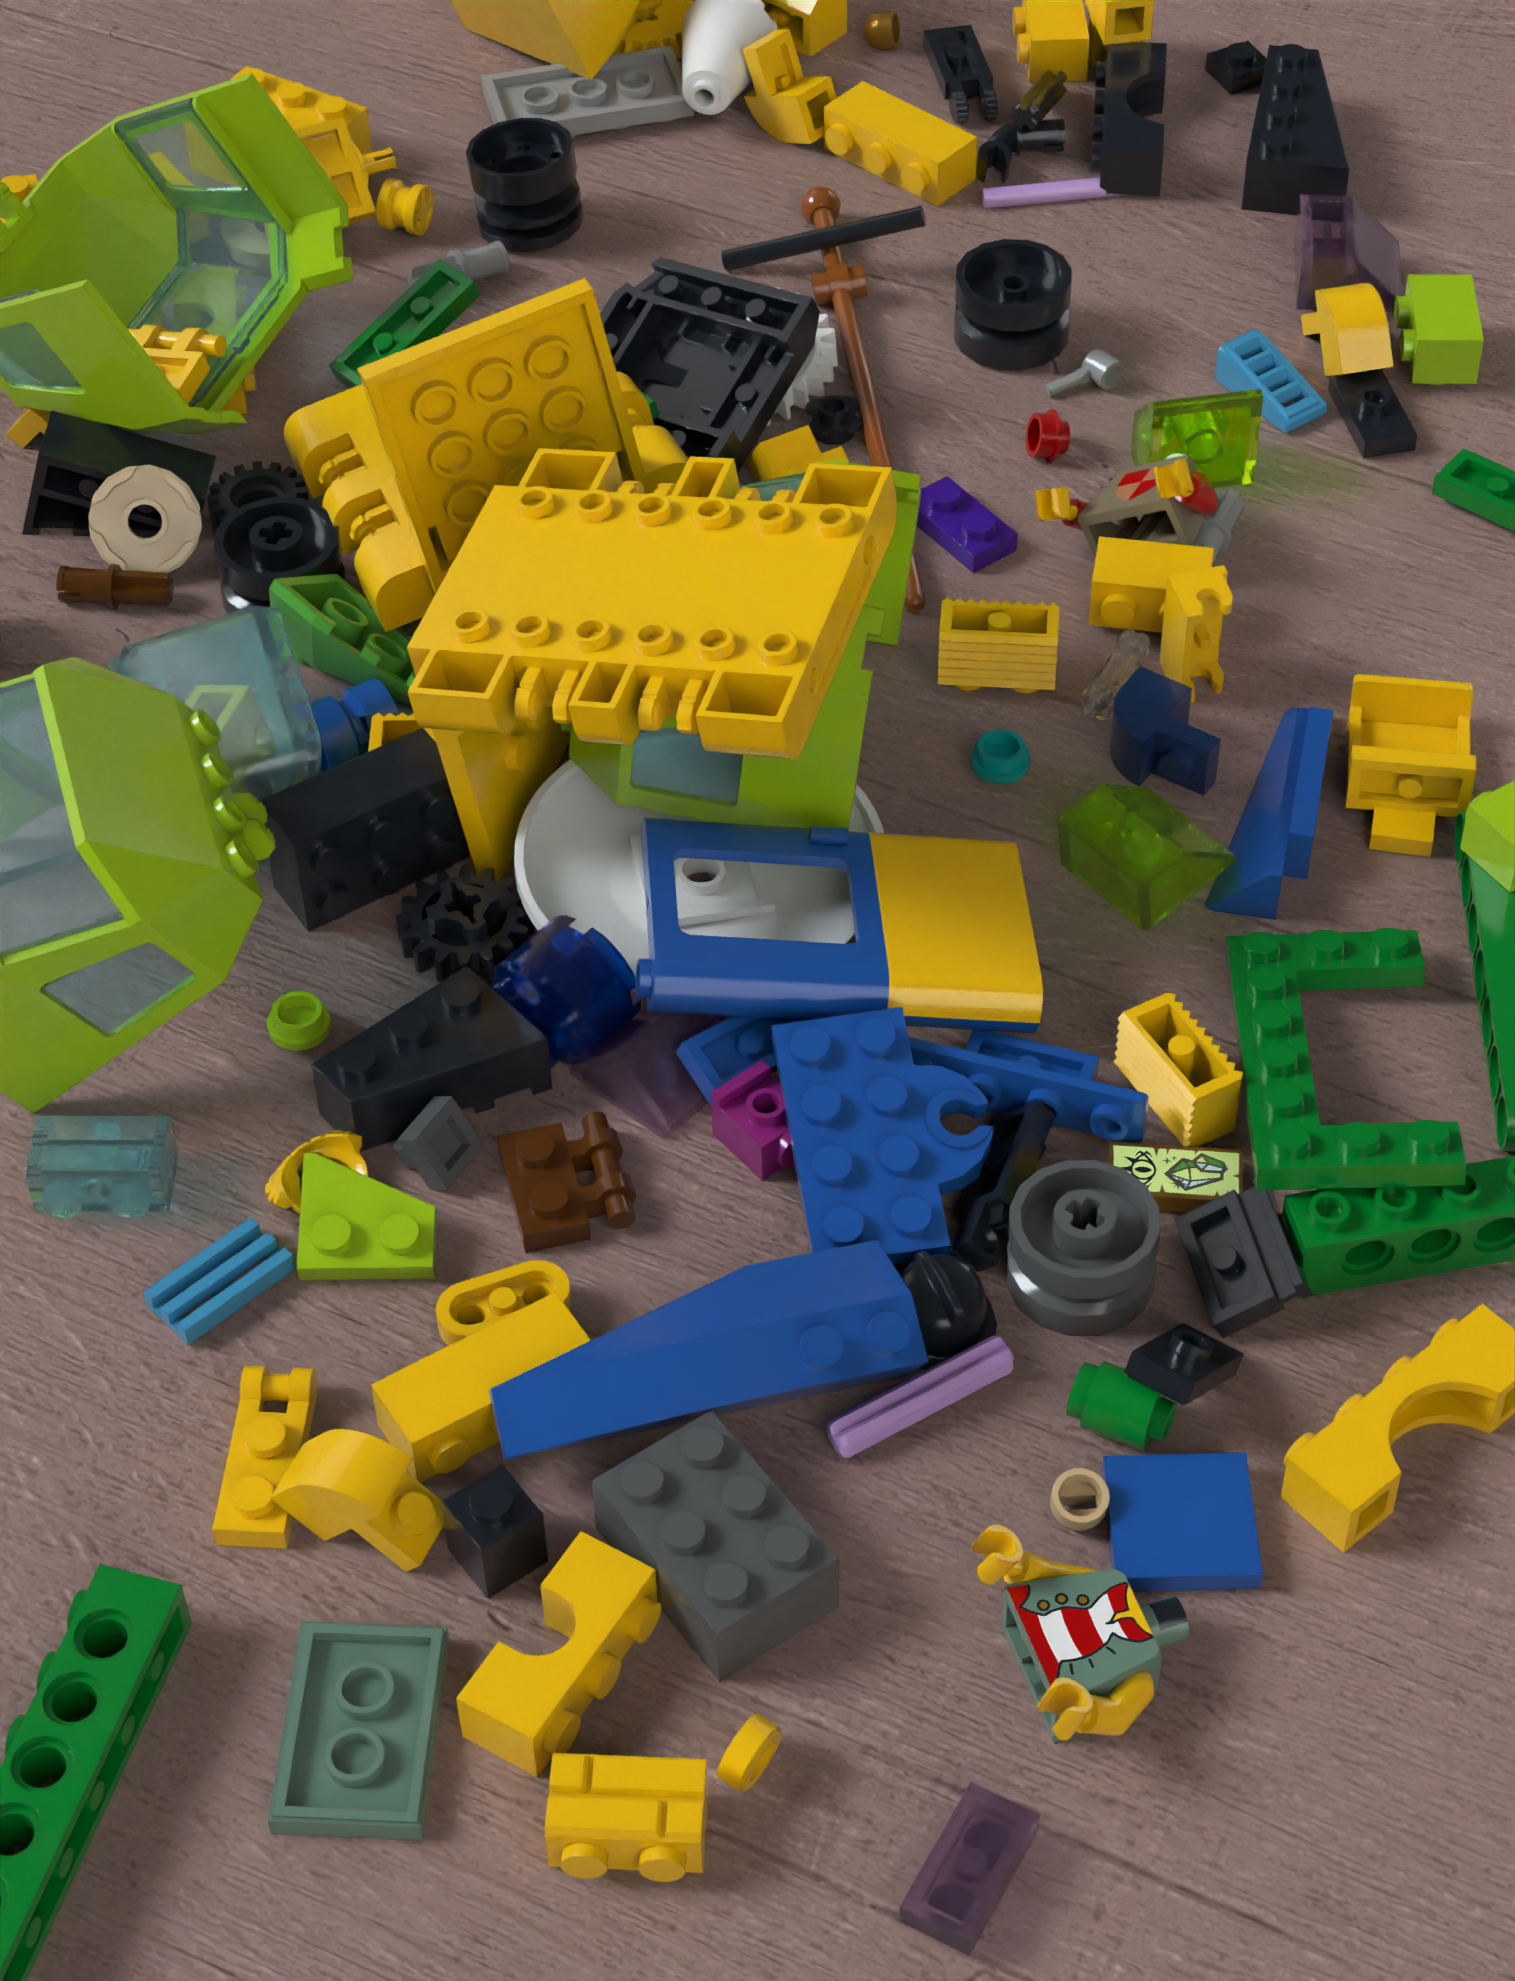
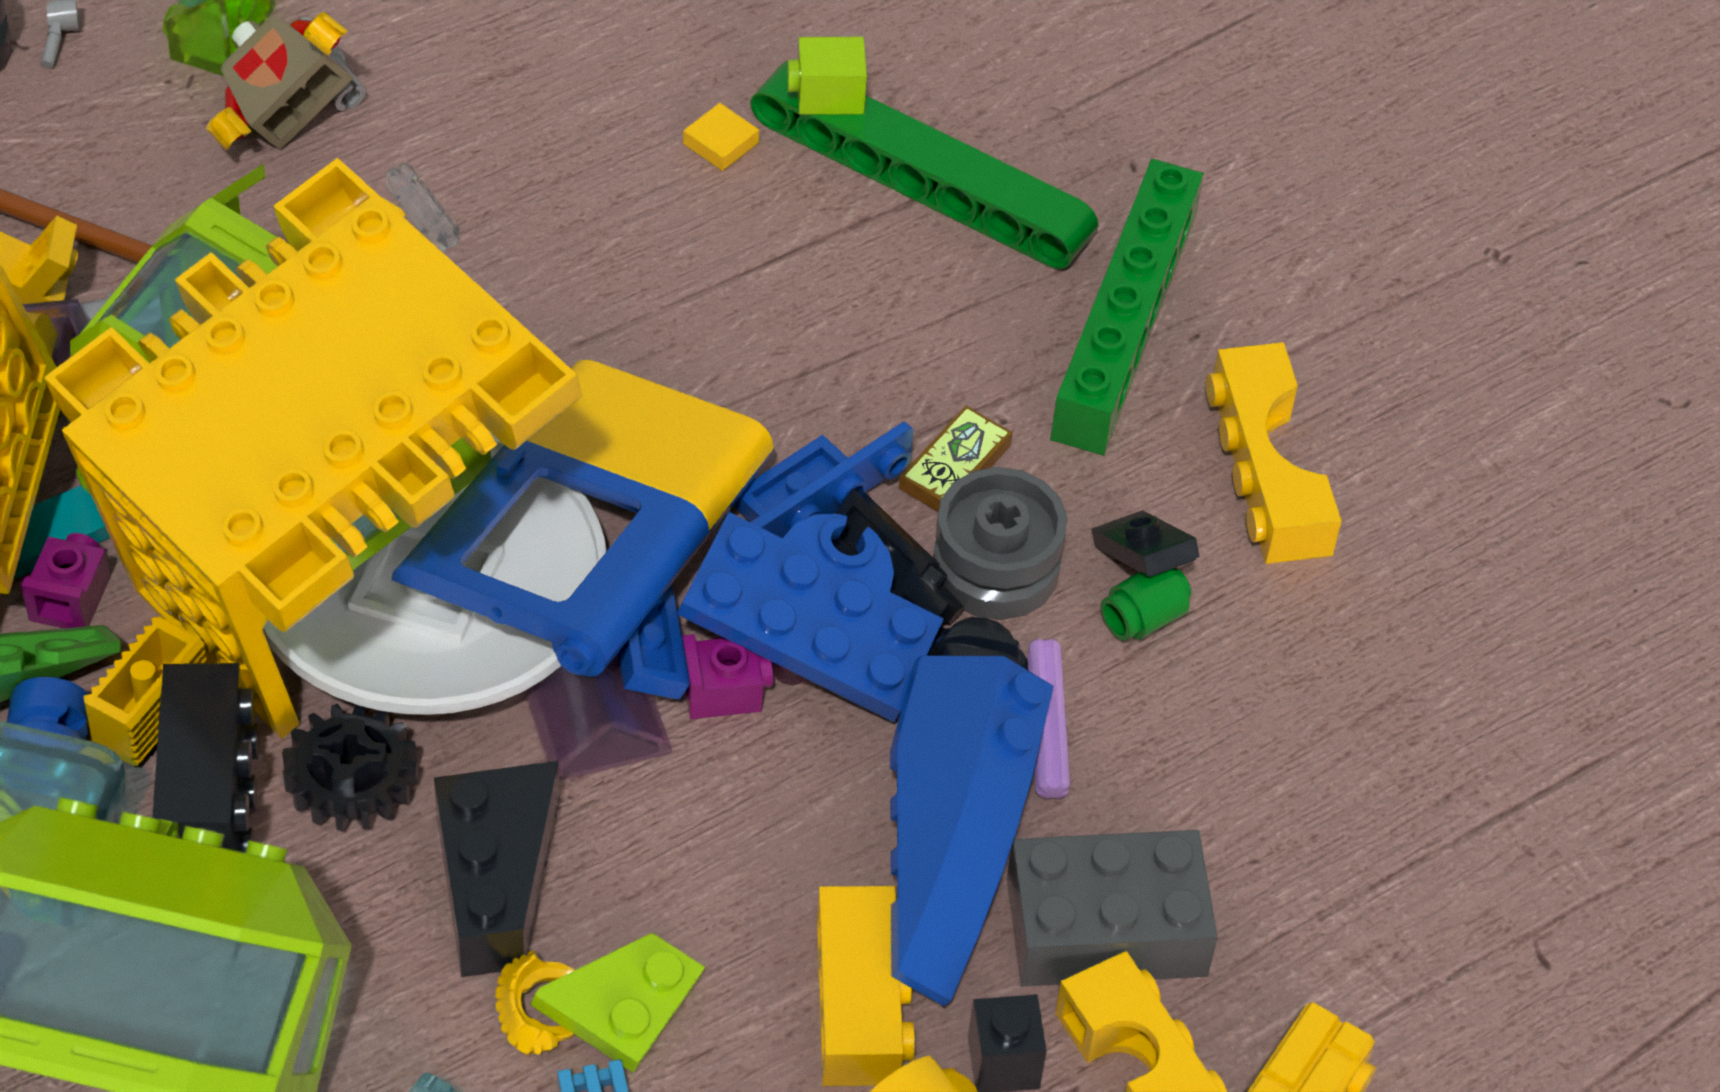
camera: 65 degrees left, 5 degrees up
lime plate [267,991,332,1051] -> none
dark grey tile [392,1096,485,1190] -> none
yellow plate [435,1260,571,1345] -> none
clear blue brick [490,915,641,1068] -> none
reddish brown plate [497,1112,636,1253] -> none
yellow tile [716,1712,782,1793] -> none
clear purple plate [899,1782,1040,1956] -> none
dark purple plate [916,476,1018,573] -> none
torso [971,1525,1190,1743] -> none
red plate [1026,409,1070,464] -> none
tan hinge [1050,1468,1110,1532] -> none
clear neon green slope [1056,783,1235,932] -> none
yellow brick [1089,536,1214,633] -> none
blue tile [1102,1452,1263,1592] -> none
dark blue brick [1110,666,1221,796] -> none
yellow brick [1113,992,1243,1147] -> none
yellow hinge [1159,565,1233,703] -> none
black plate [1174,1180,1313,1338] -> none
blue wedge [1205,707,1333,920] -> none
green plate [1226,928,1467,1191] -> none
yellow panel [1345,674,1476,818] -> none

